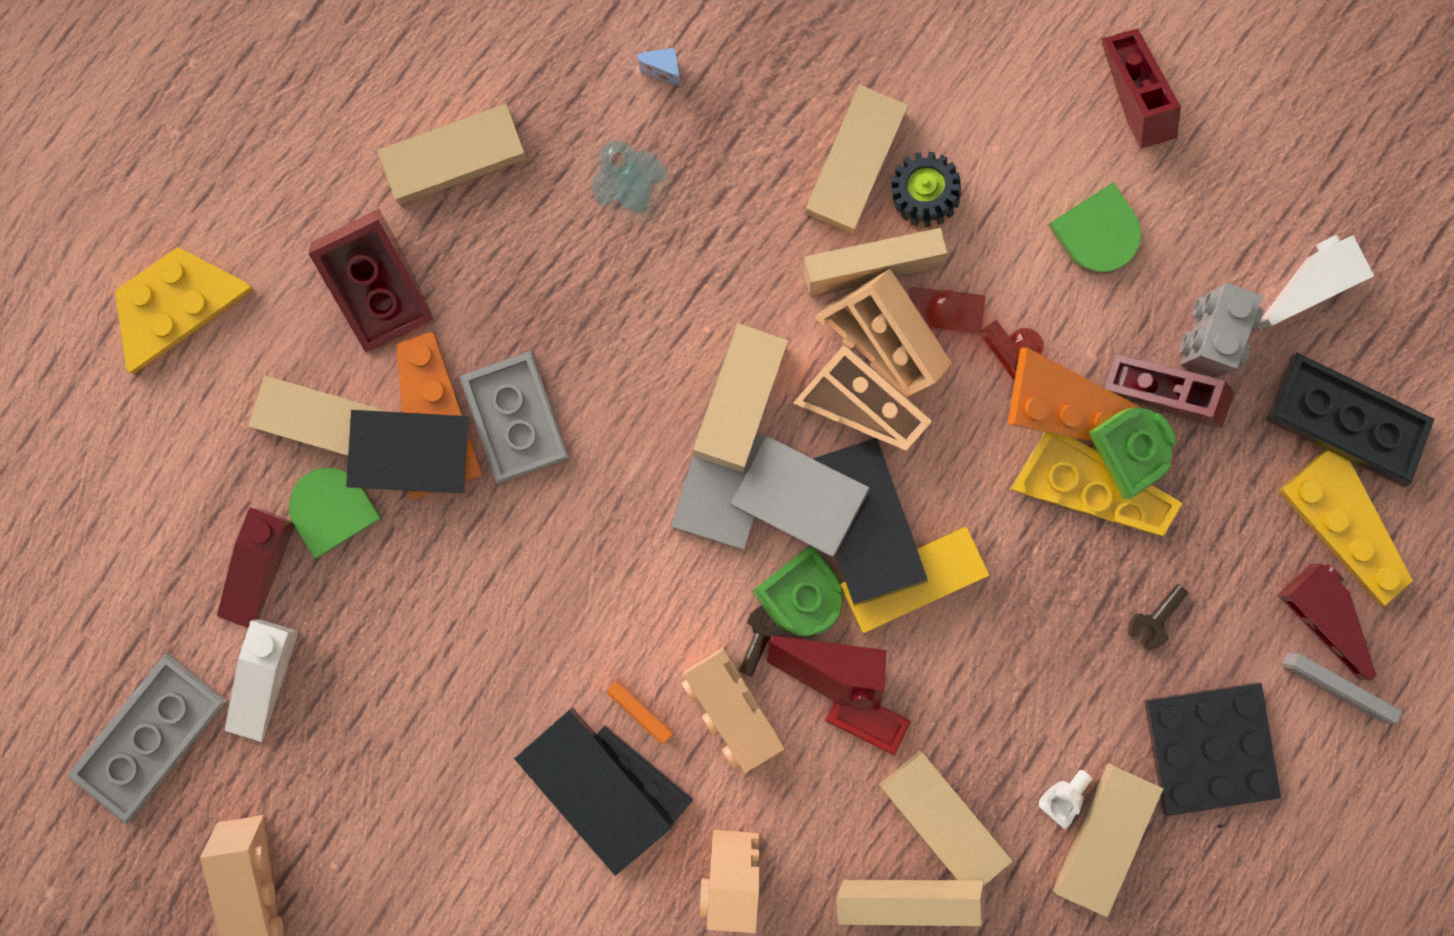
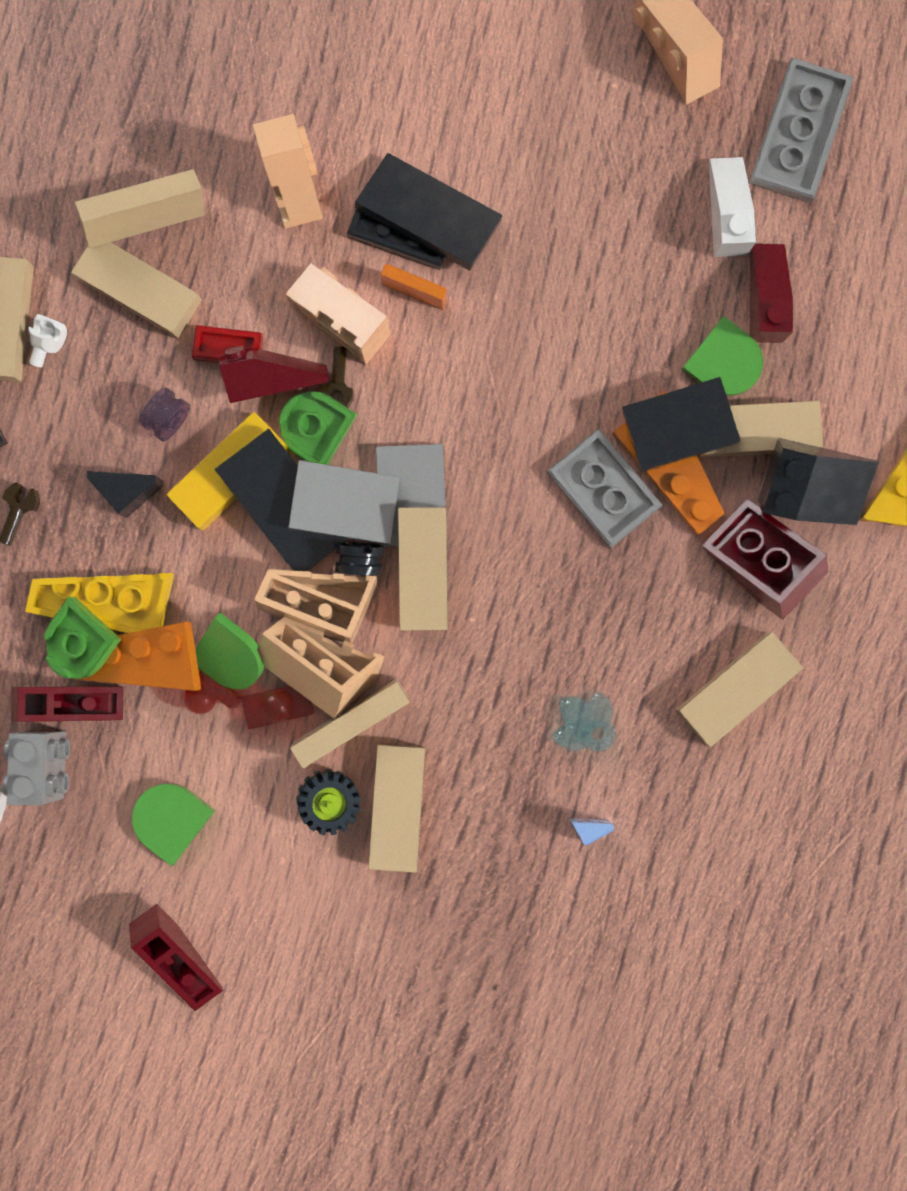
camera: 170 degrees right, 0 degrees up
none -> black slope [87,471,163,518]
none -> clear purple wheel [139,387,190,442]
none -> bright green tile [195,613,264,690]
none -> black wheel [335,542,384,575]
none -> black slope [758,438,879,525]

